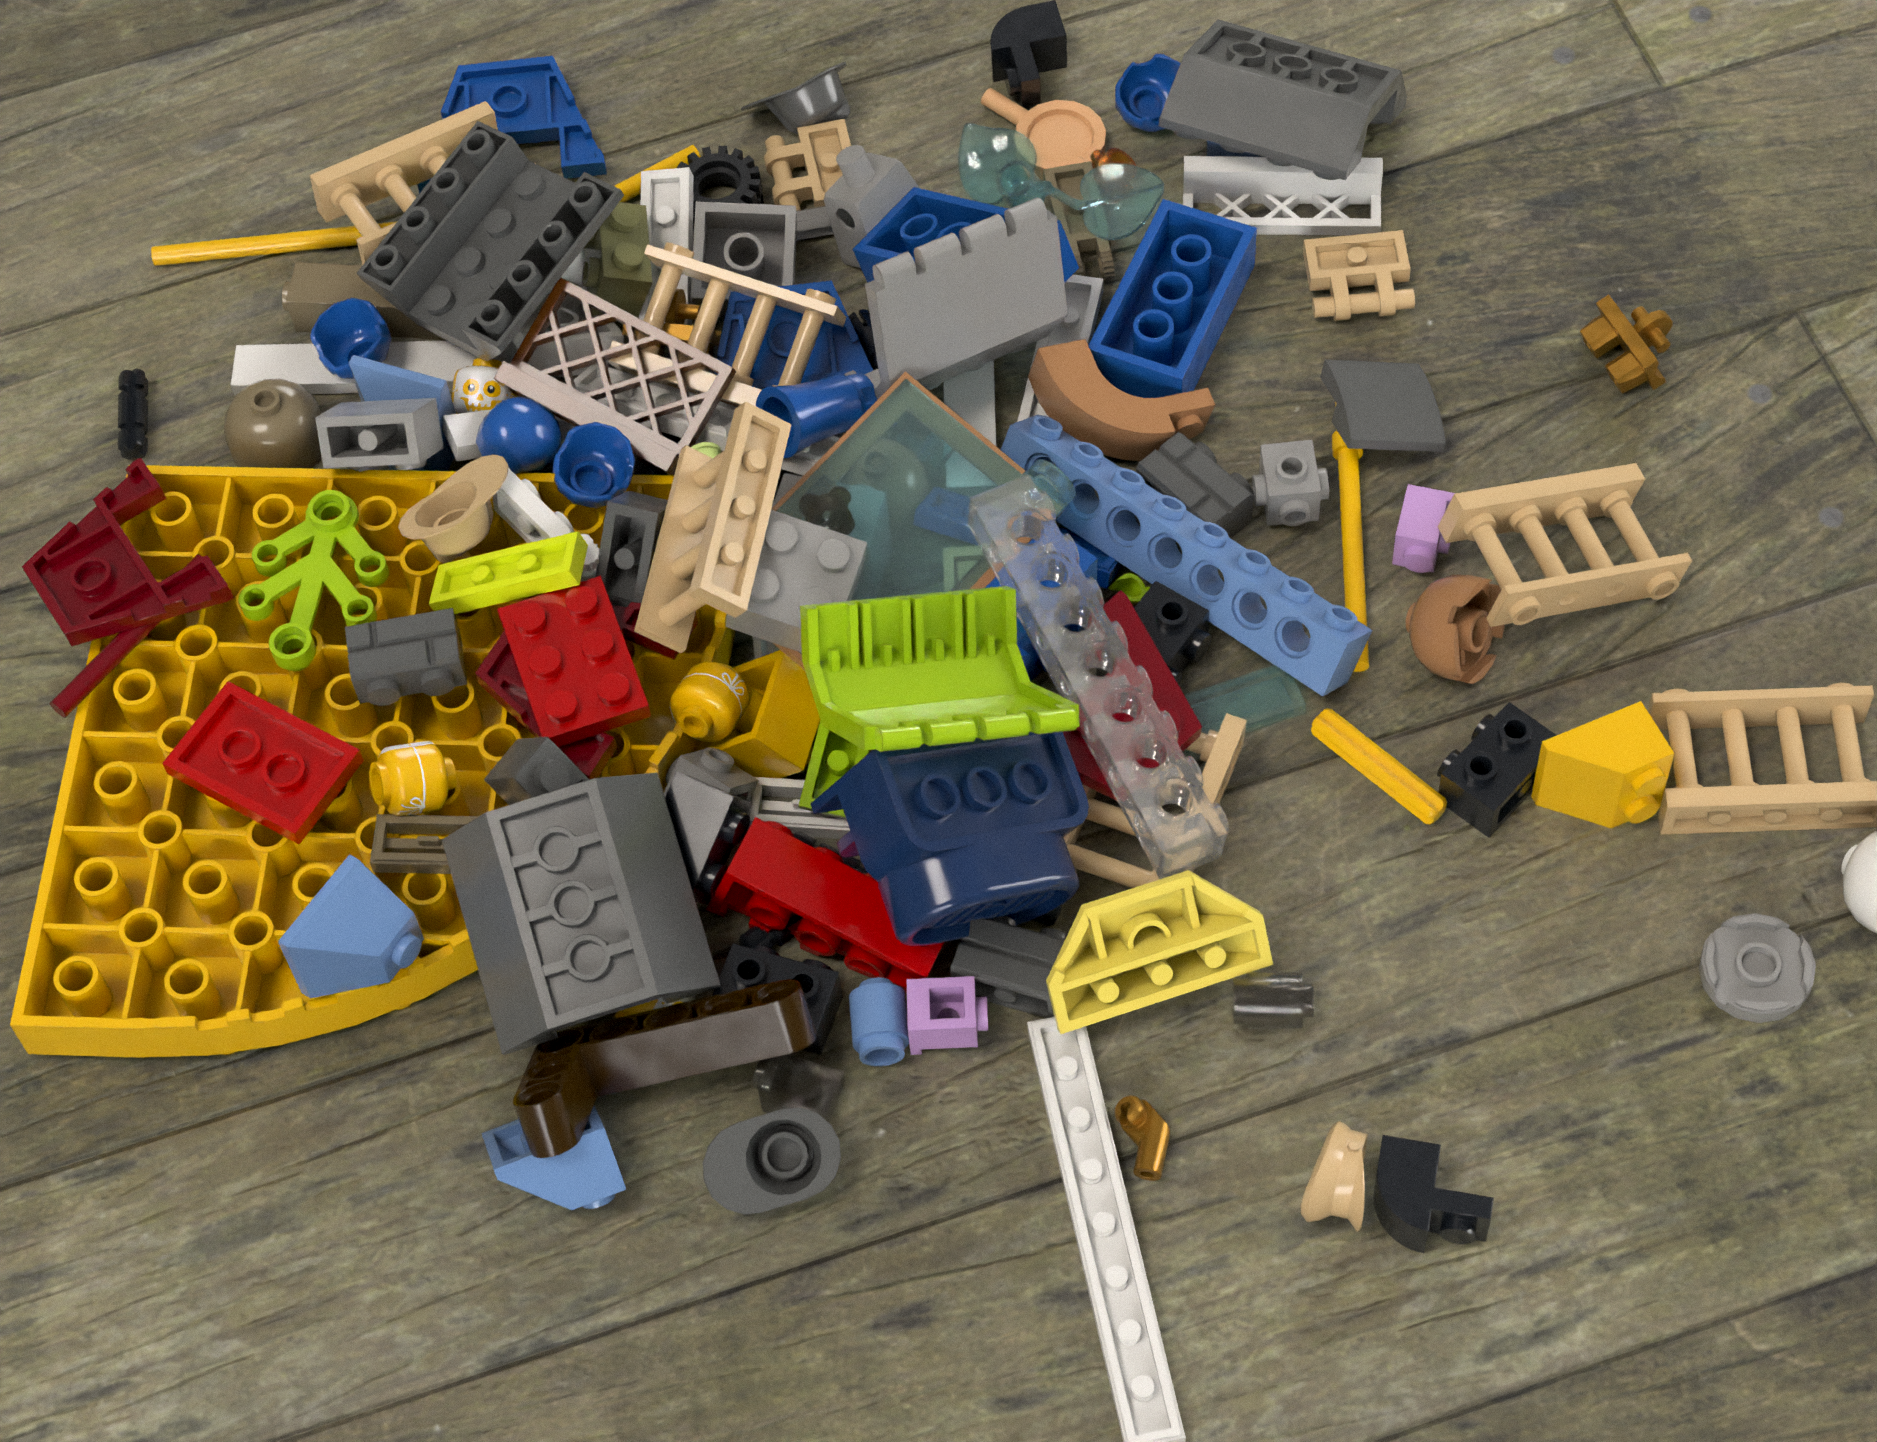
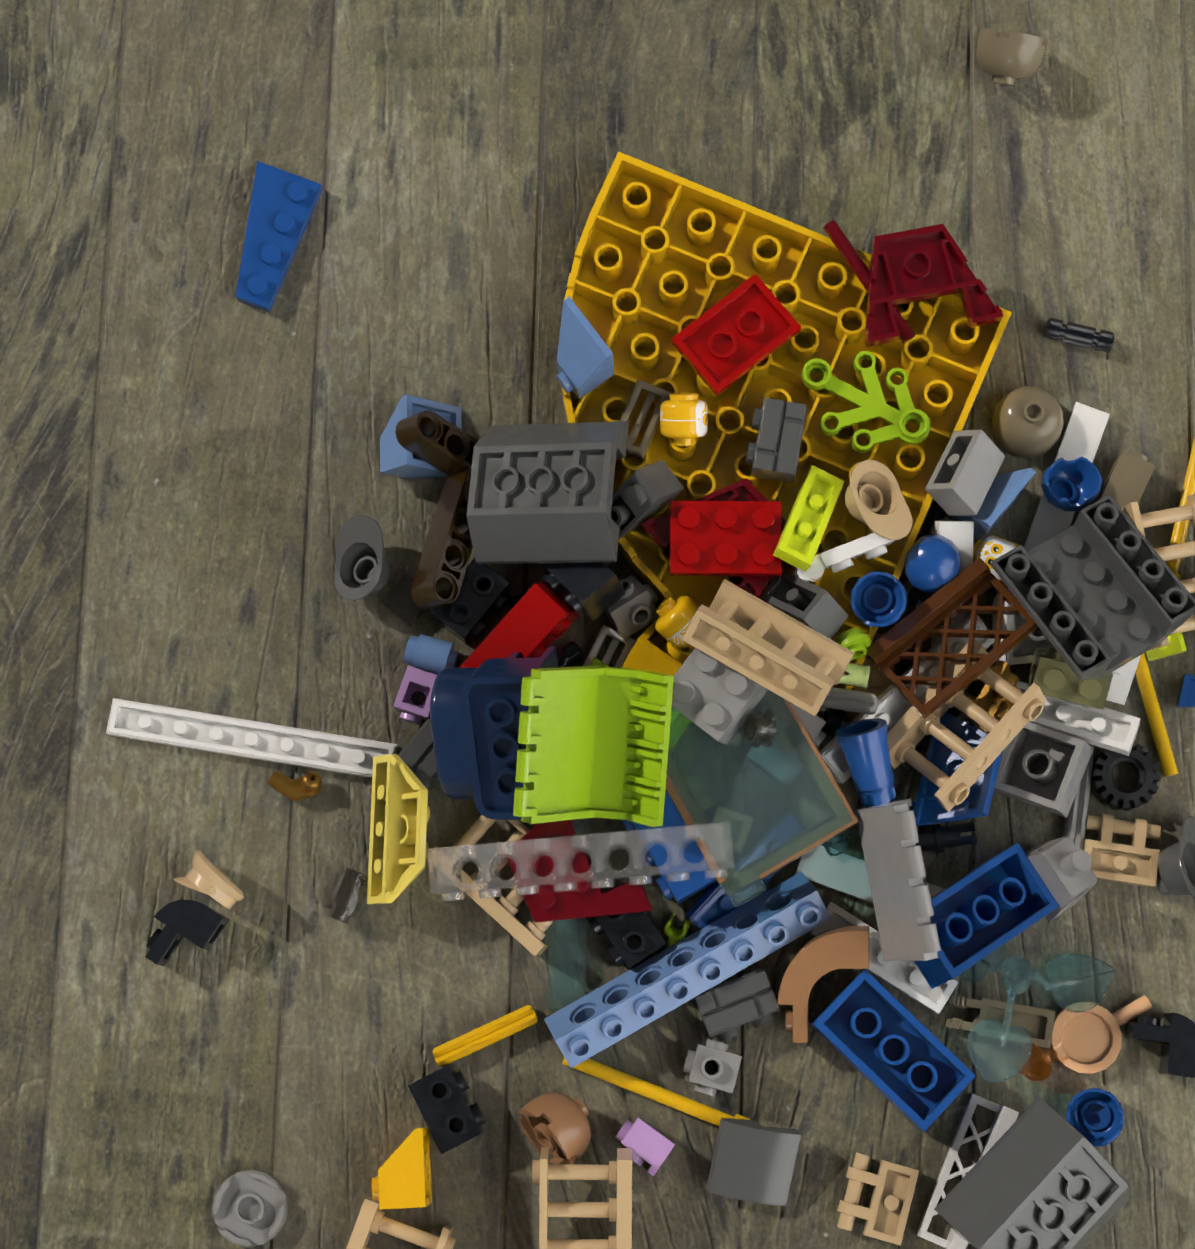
camera: 110 degrees right, 20 degrees up
none -> lime plate [835,628,871,660]

